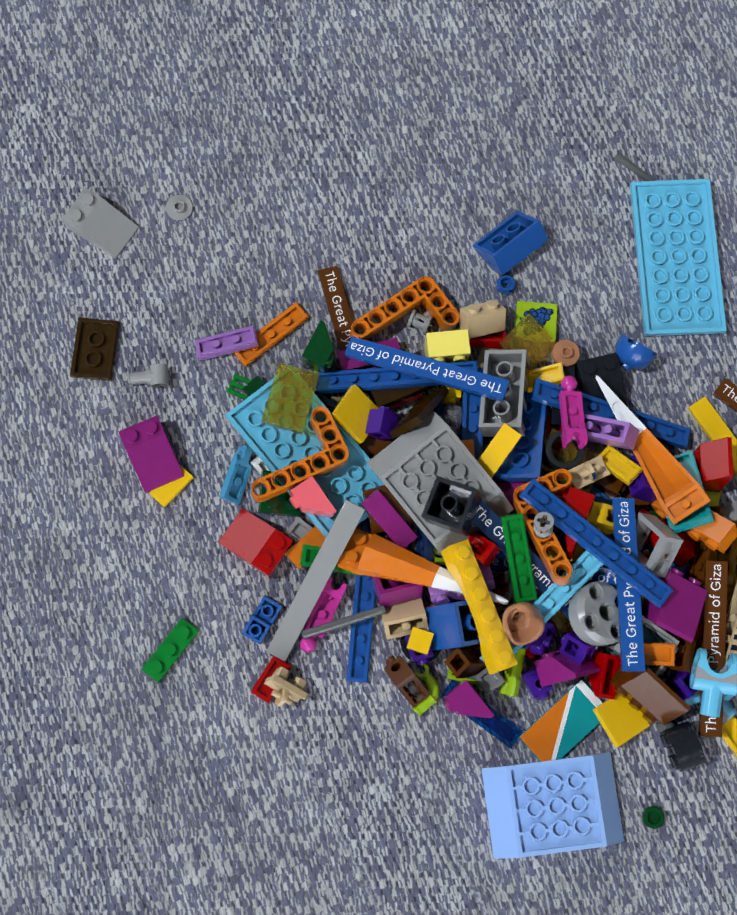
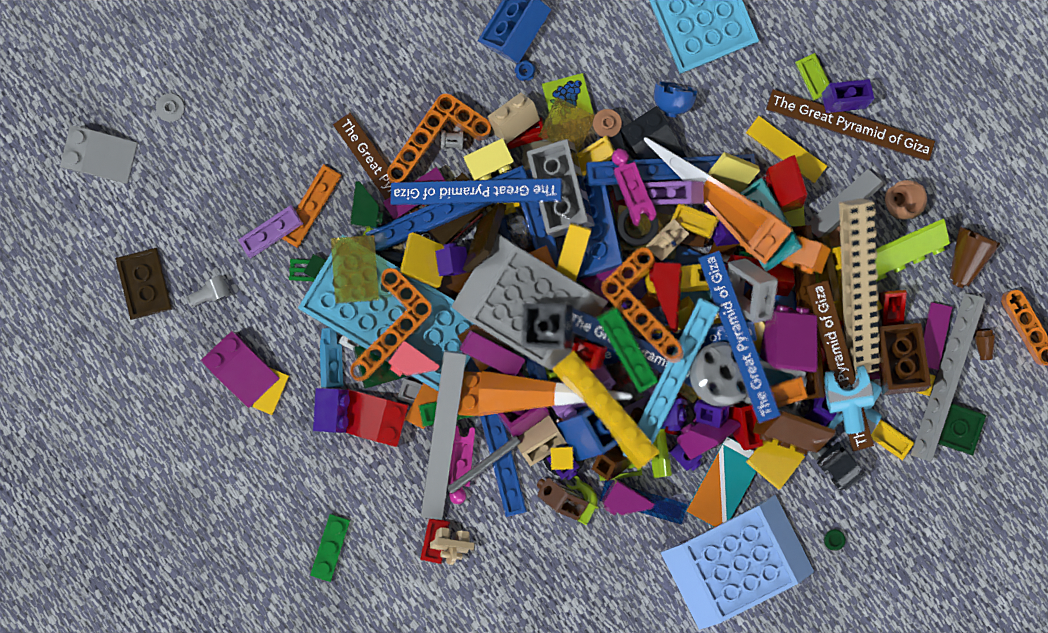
camera: 15 degrees left, 10 degrees up
blue slope [242,595,284,644] -> none
flat silver plate [474,668,505,695] -> none
nougat piece [502,602,545,646] -> none
blue tile [519,478,673,608] -> none
light grey bush [533,512,554,538] -> none
none -> dark purple brick [313,388,350,433]
none -> light yellow tile [707,152,760,193]

